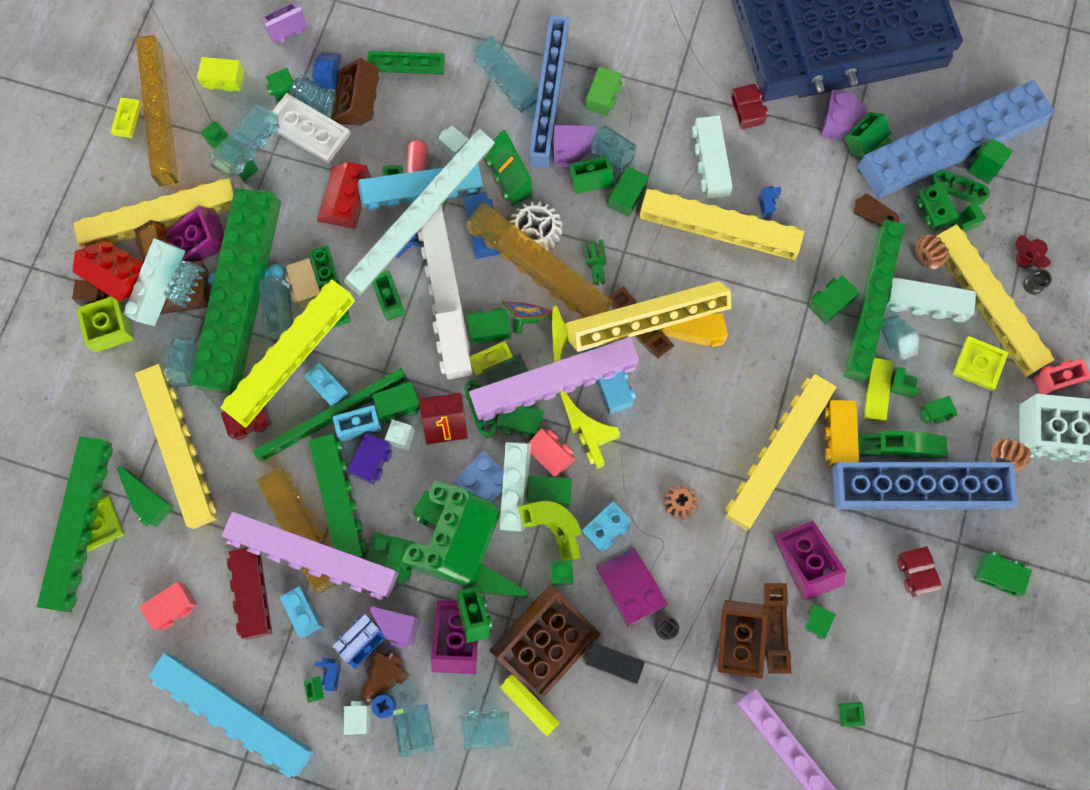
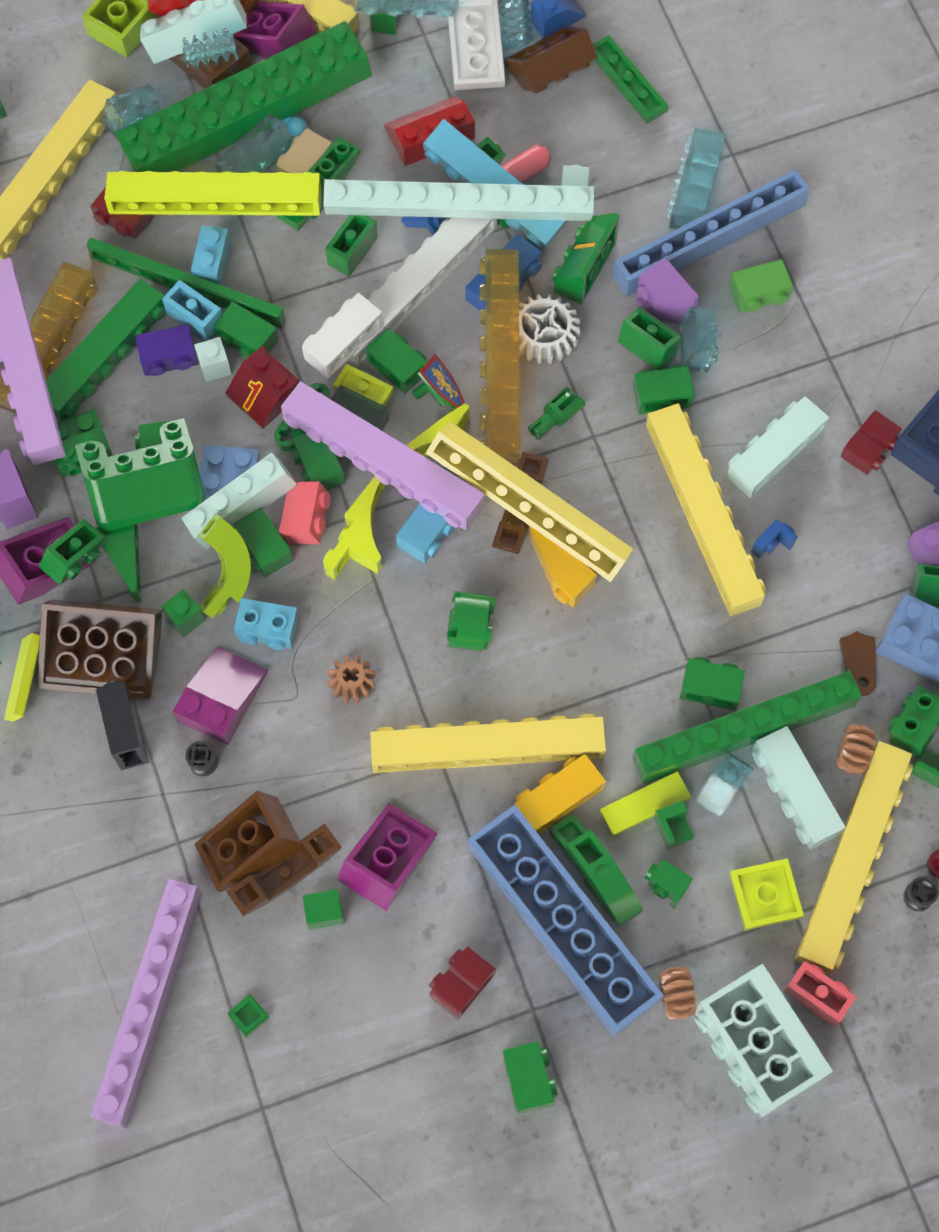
camera: 50 degrees right, 5 degrees down
none -> green brick [447,591,495,651]

